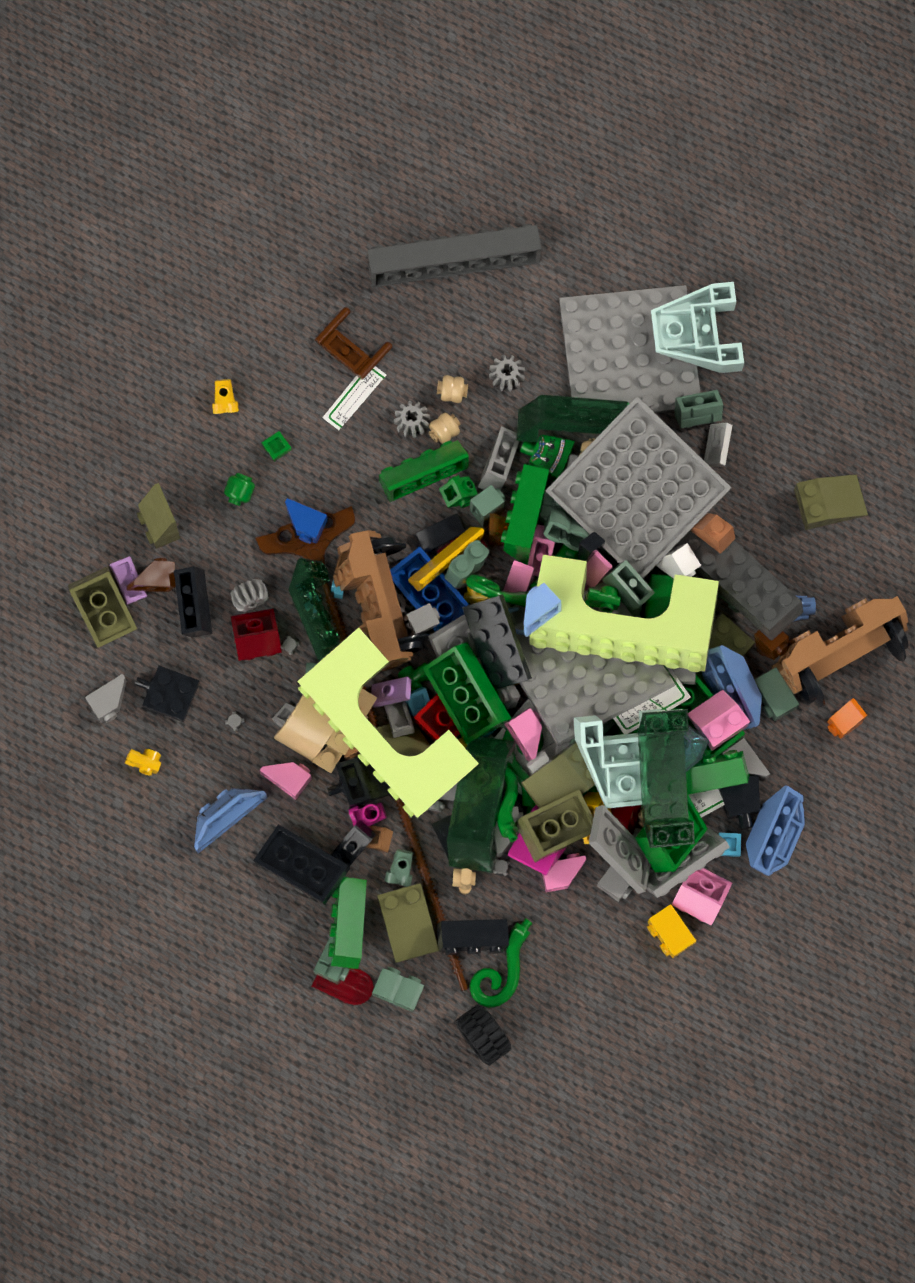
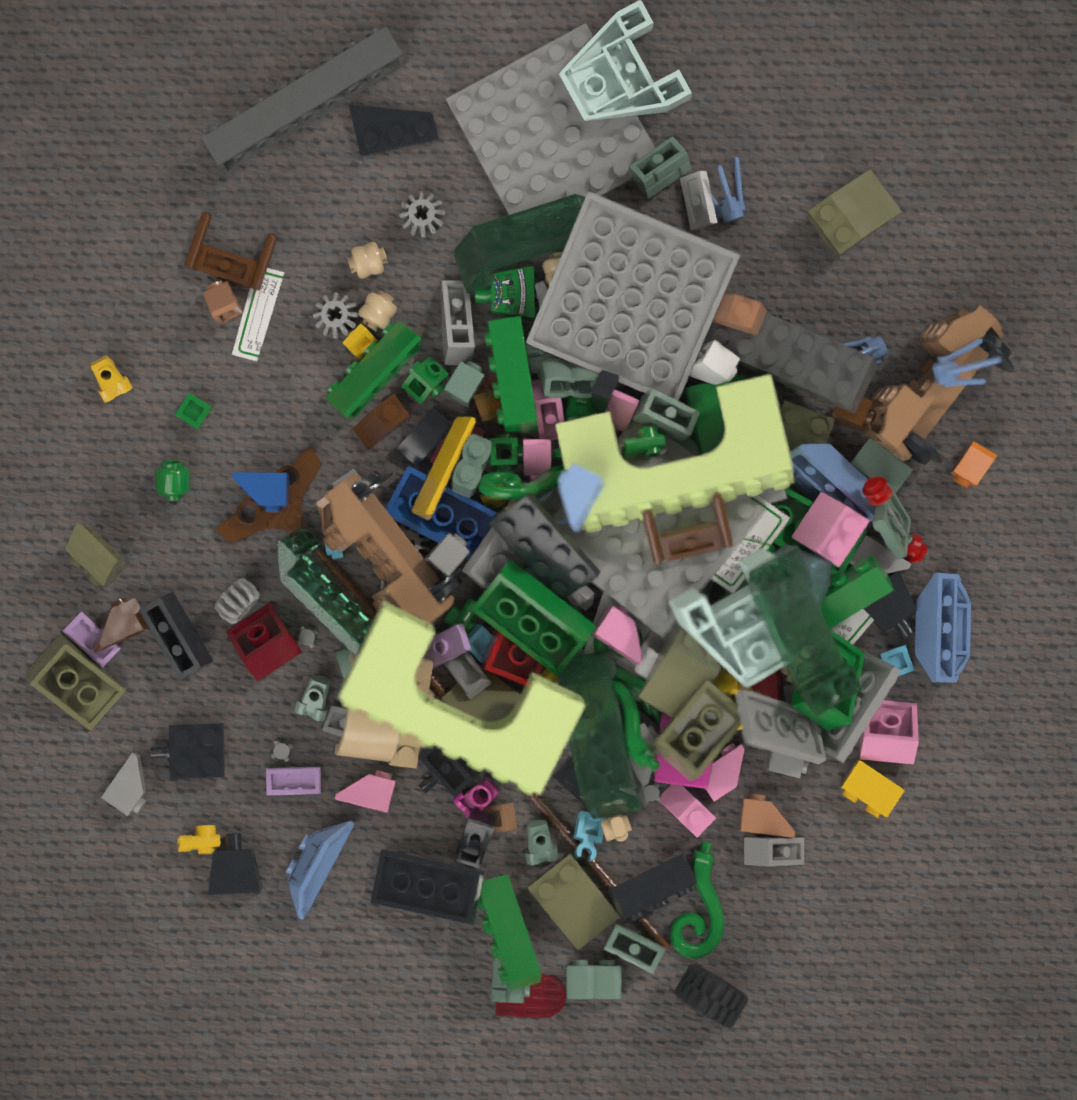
camera: 15 degrees left, 10 degrees up
none -> nougat slope [203,281,243,325]
none -> black torso [208,833,262,895]
none -> lavender plate [266,767,321,795]
none -> sand green plate [294,675,331,721]
none -> yellow plate [343,323,378,360]
none -> black wing [349,105,439,157]
none -> reddish brown slope [353,394,411,450]
none -> green brick [488,434,524,473]
none -> medium azure plate [573,811,606,862]
none -> sand green brick [604,923,665,974]
none -> reddish brown plate [641,492,734,564]
none -> bright pink slope [659,784,716,837]
none -> medium blue plant [711,157,746,223]
none -> nougat slope [739,794,795,838]
none -> light grey slope [744,837,804,866]
none -> plate [862,477,928,563]
none -> medium blue plant [933,339,1001,388]

